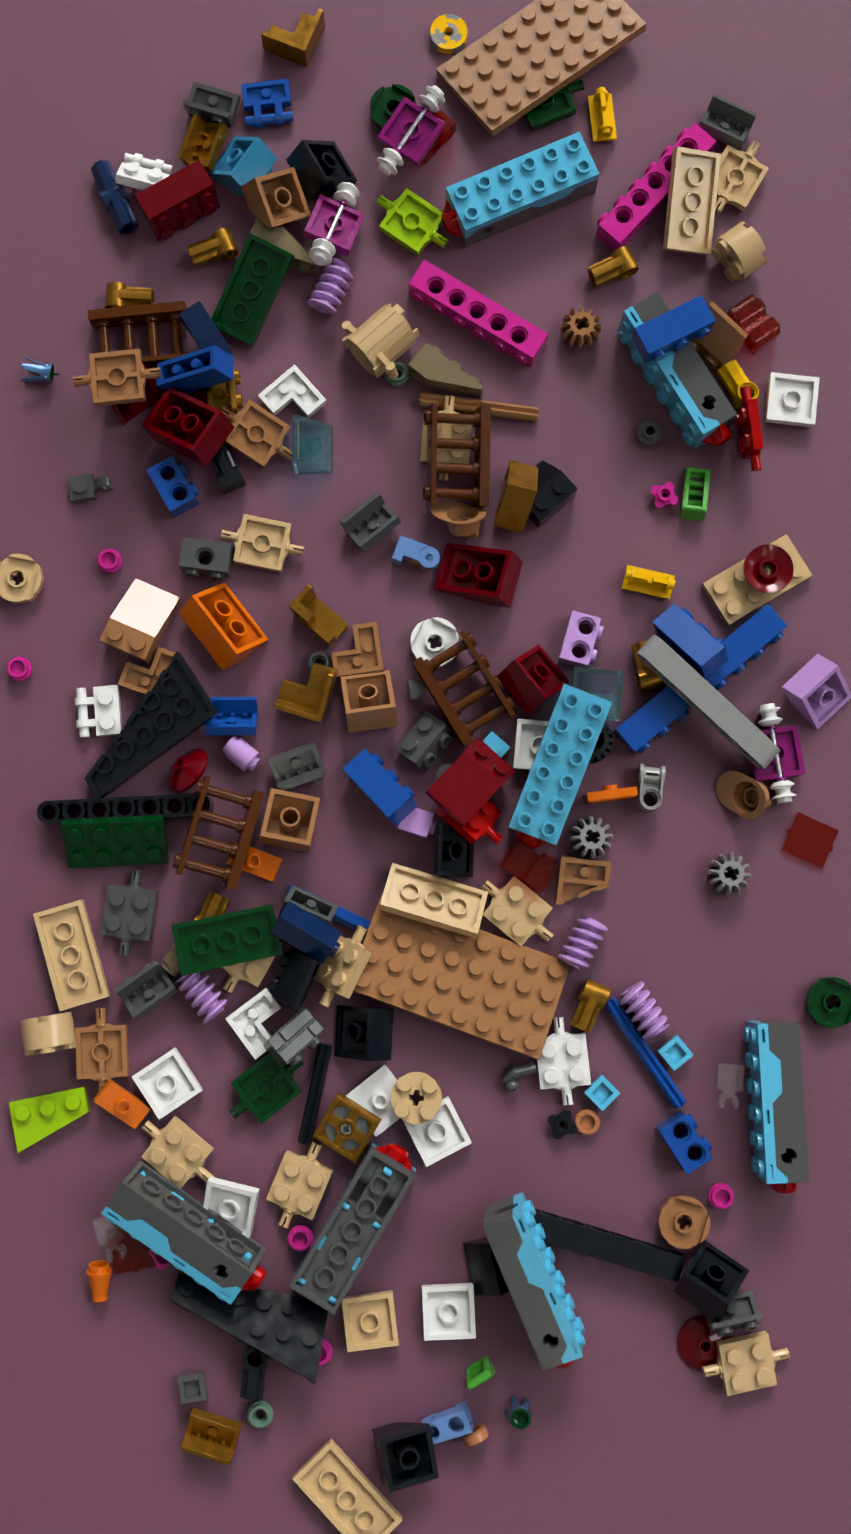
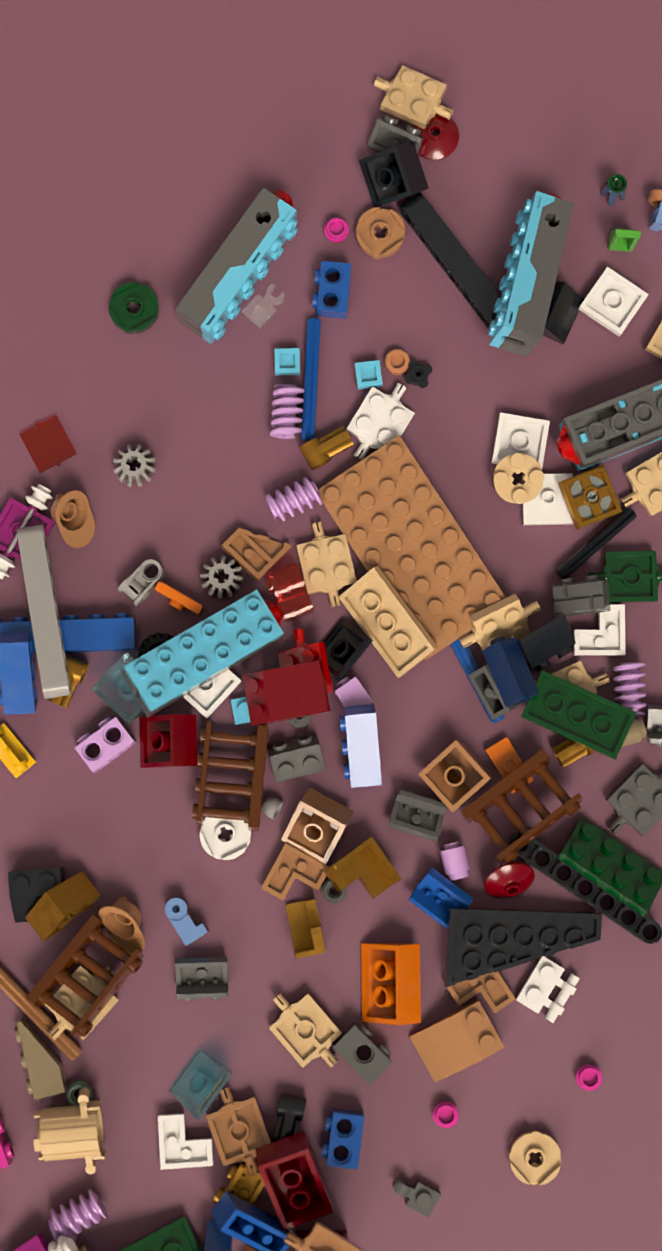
camera: 150 degrees left, 0 degrees up
black slope [334,1005,394,1061] -> none
dark red slope [434,543,523,608] -> none
dark grey arm [503,1061,536,1092] -> none

